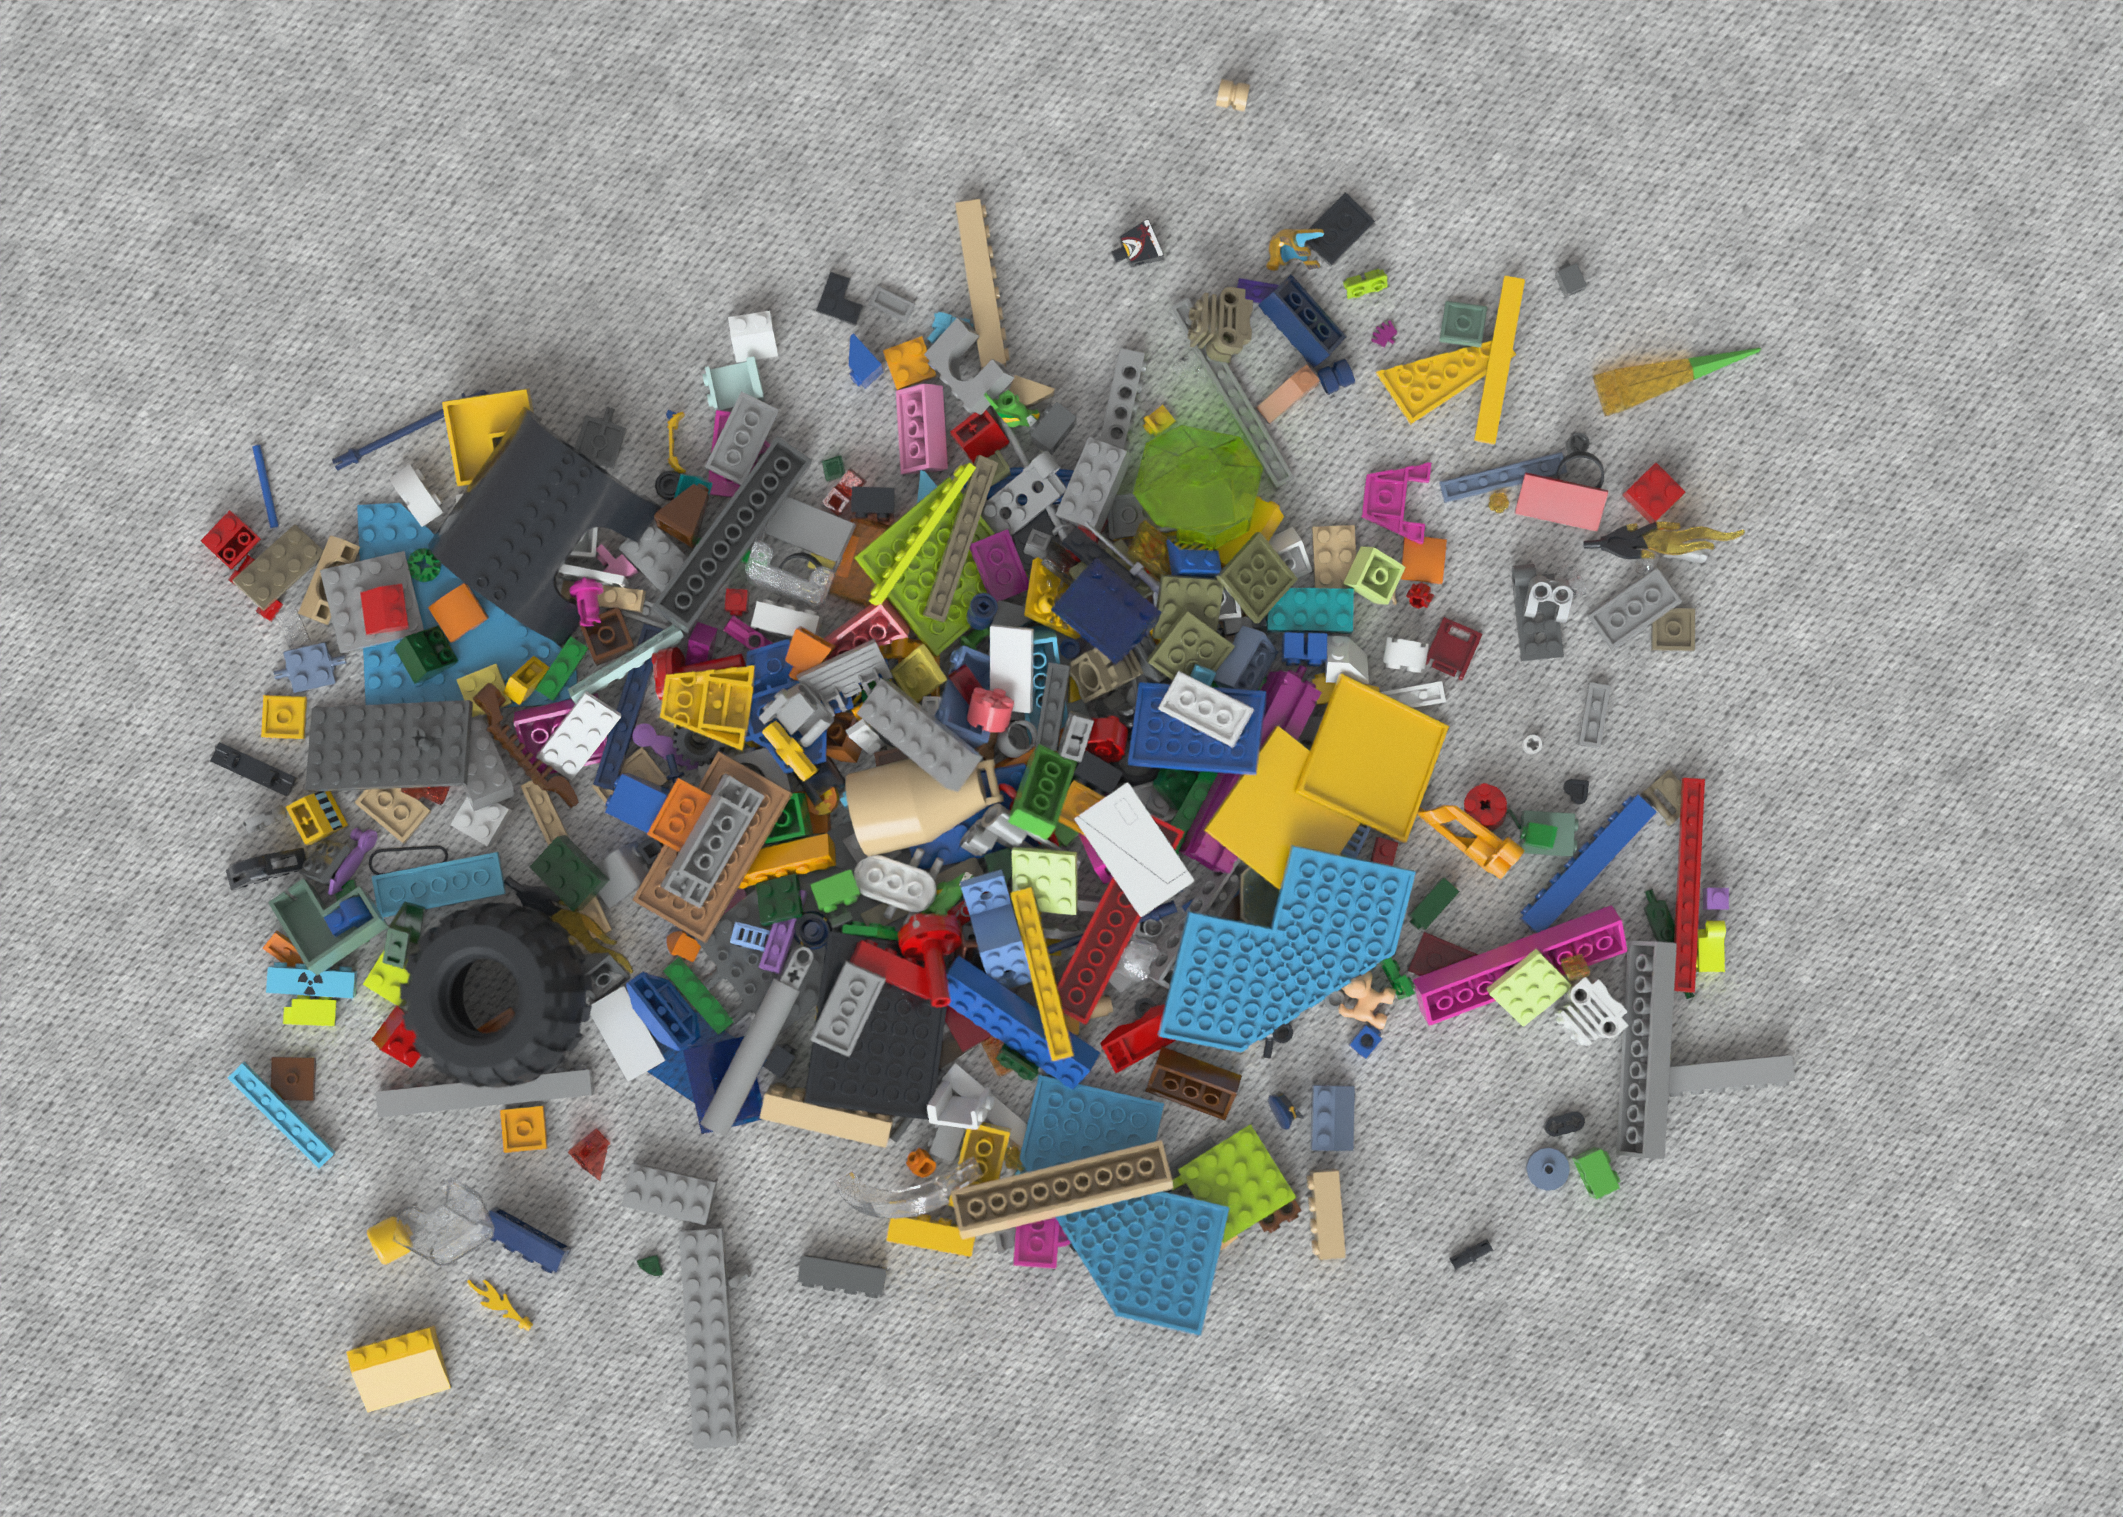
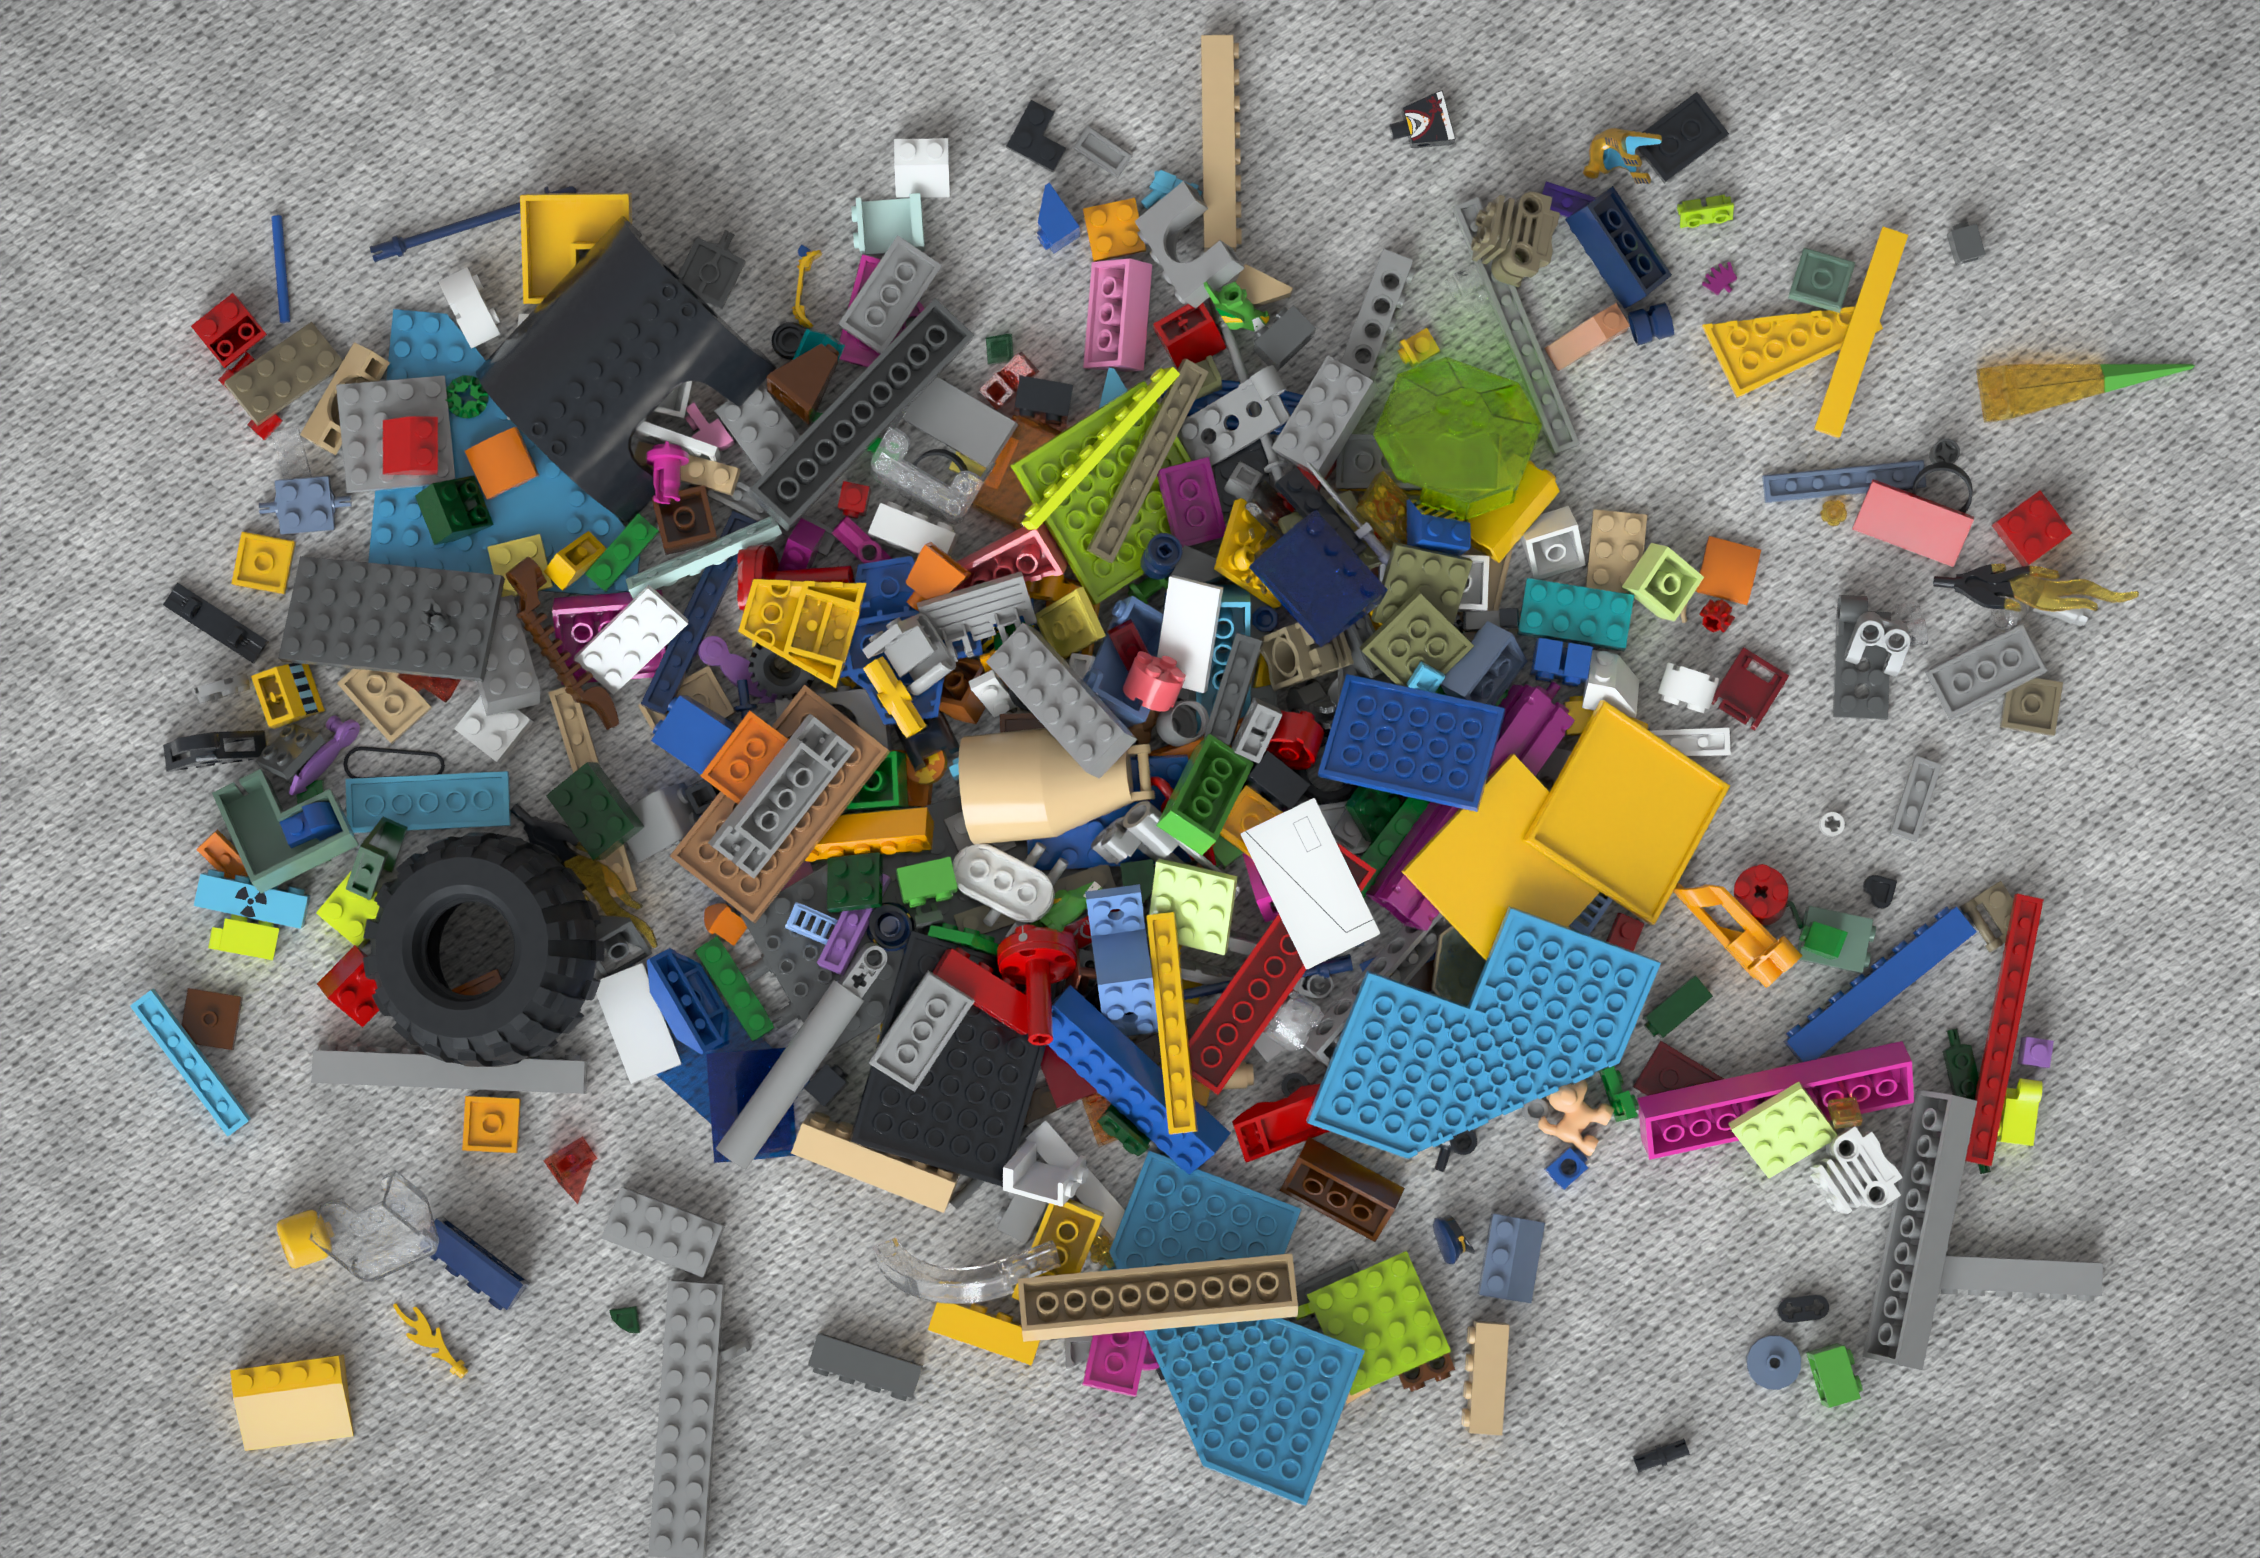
camera: 10 degrees right, 0 degrees up
orange plate [906,1147,936,1177] -> none
white tile [1158,671,1254,747] -> none
olive plate [1216,532,1298,623] -> none
dark pink wing [1361,463,1432,544] -> none

